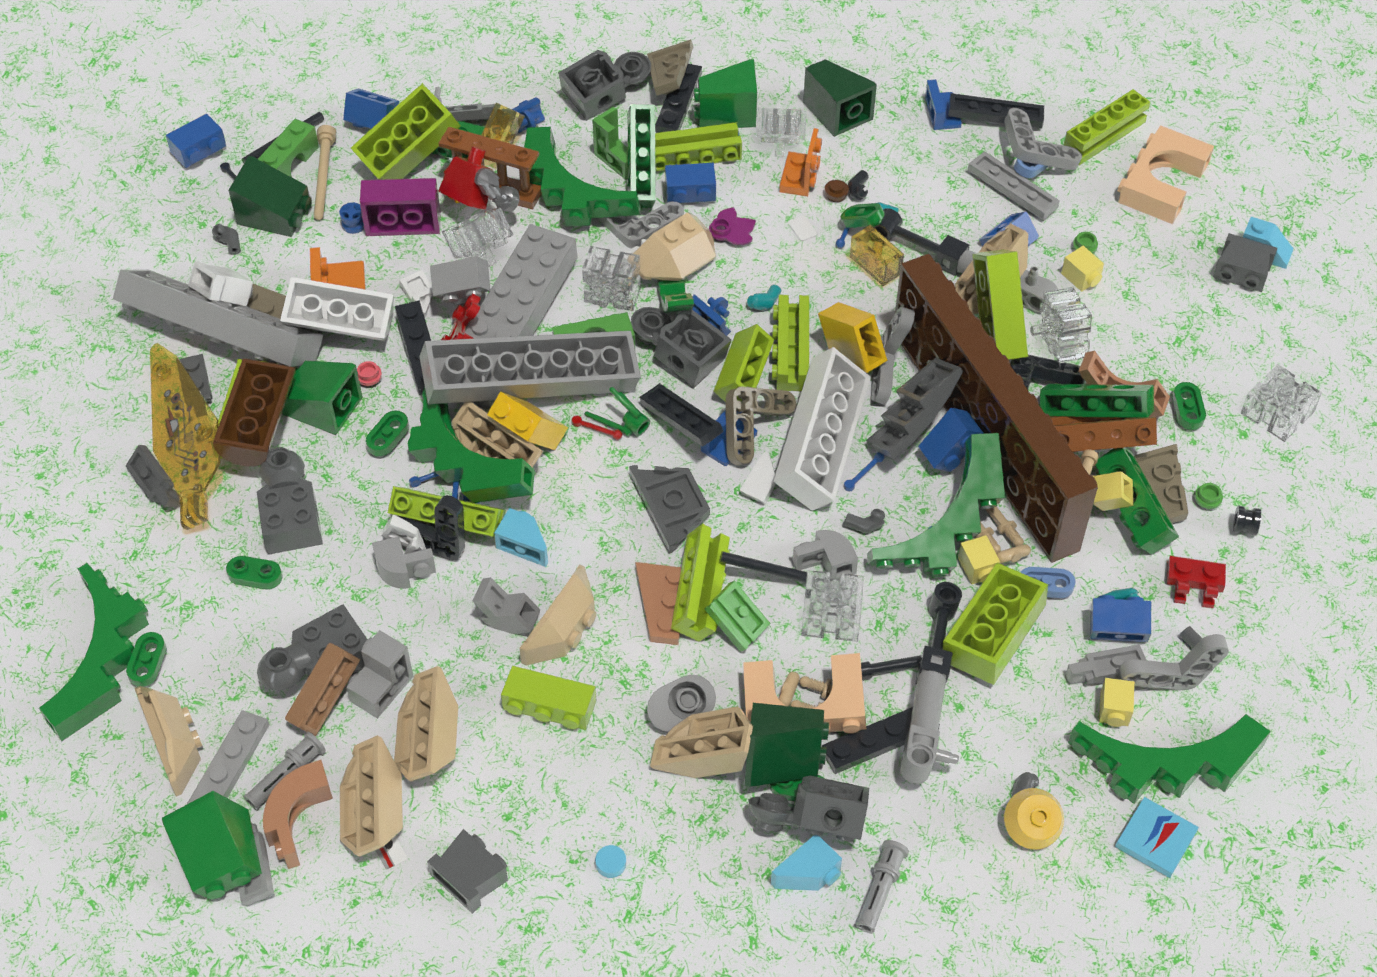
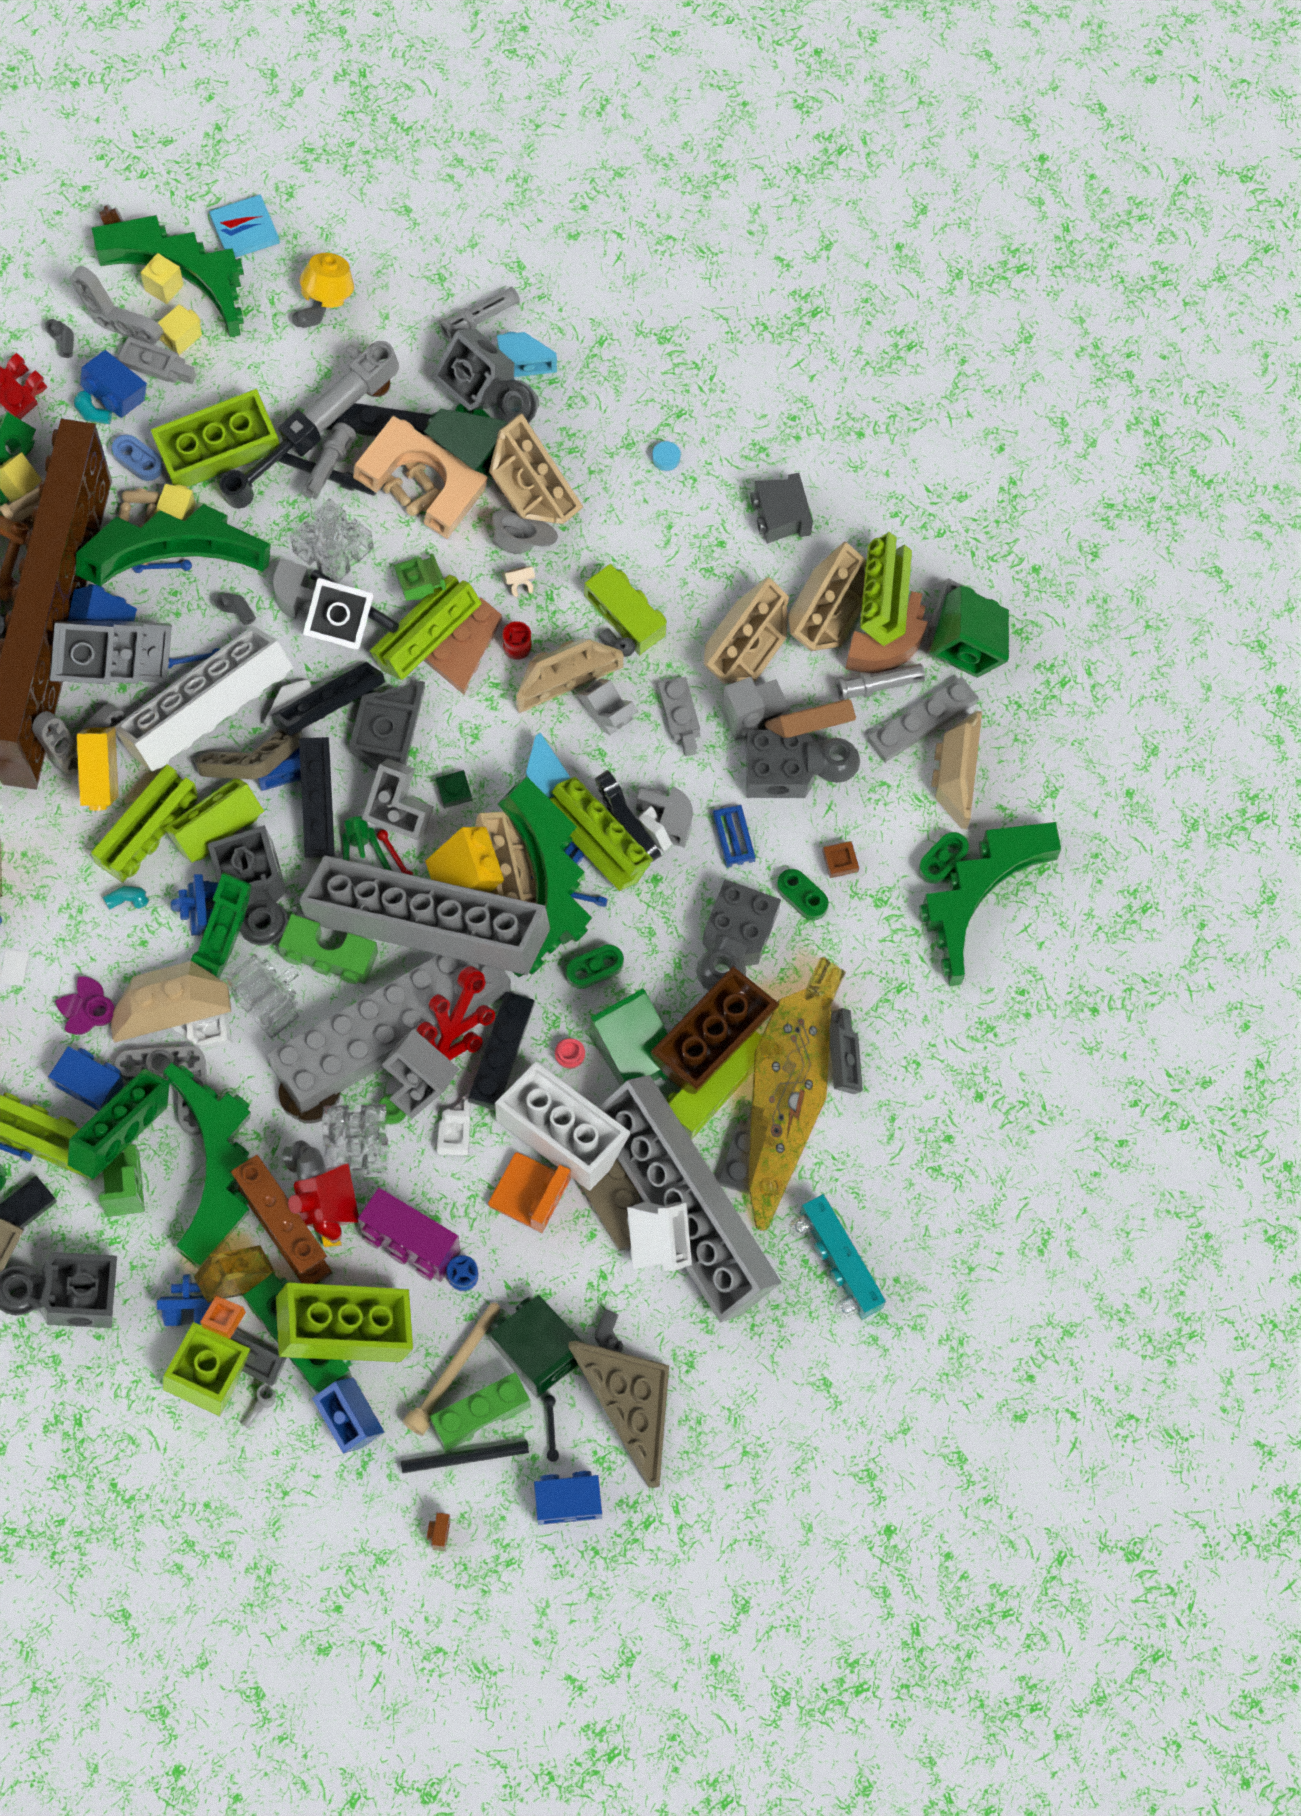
camera: 150 degrees left, 15 degrees up
none -> reddish brown plate [99,204,123,225]
none -> light yellow brick [140,253,184,304]
none -> lime slope [163,1322,250,1417]
none -> orange tile [200,1296,246,1339]
none -> black plate [271,661,385,736]
none -> light grey pin [301,423,357,499]
none -> dark grey slope [302,578,374,650]
none -> light grey brick [362,759,434,840]
none -> dark orange plate [427,1513,451,1552]
none -> dark green plate [436,770,473,809]
none -> tan tile [501,565,535,597]
none -> red wheel [503,621,532,660]
none -> dark tan tile [568,1341,669,1488]
none -> dark grey arm [598,628,635,657]
none -> light grey hinge [658,676,700,756]
none -> blue tile [712,805,756,868]
none -> teal piece [788,1194,886,1320]
none -> dark orange plate [822,841,859,878]
none -> lime brick [860,532,912,646]

